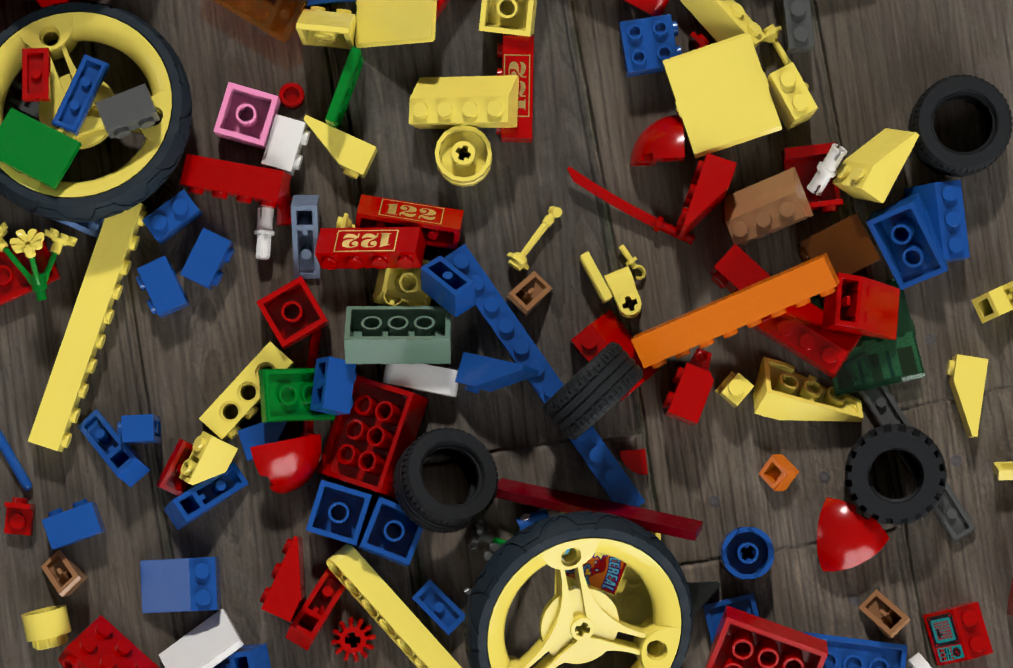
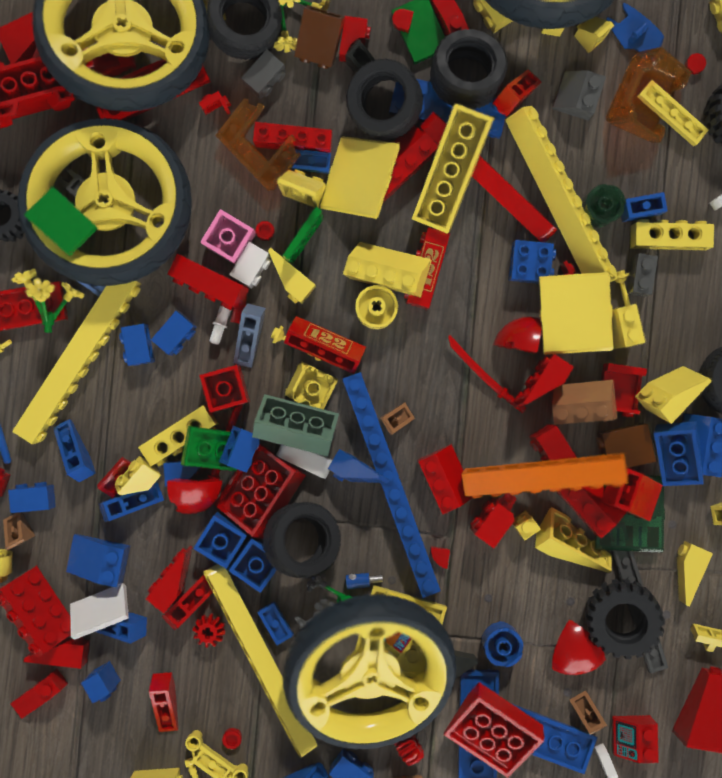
camera: 15 degrees right, 5 degrees up
red plate [22,48,51,102] -> none
blue tile [51,54,110,136] -> none
dark grey brick [95,83,160,139] -> none
blue brick [117,414,162,444] -> none
blue brick [142,189,203,245] -> none
red brick [315,227,426,270] -> none
blue brick [420,256,475,317] -> none
dark red tile [495,478,703,541] -> none
light yellow piece [507,206,562,272] -> none
black tyre [543,342,643,440] -> none
light yellow tile [579,251,613,303] -> none
light yellow piece [604,266,642,319] -> none
light yellow hand [618,244,646,280] -> none
orange slope [758,454,800,491] -> none
white pin [807,143,847,196] -> none

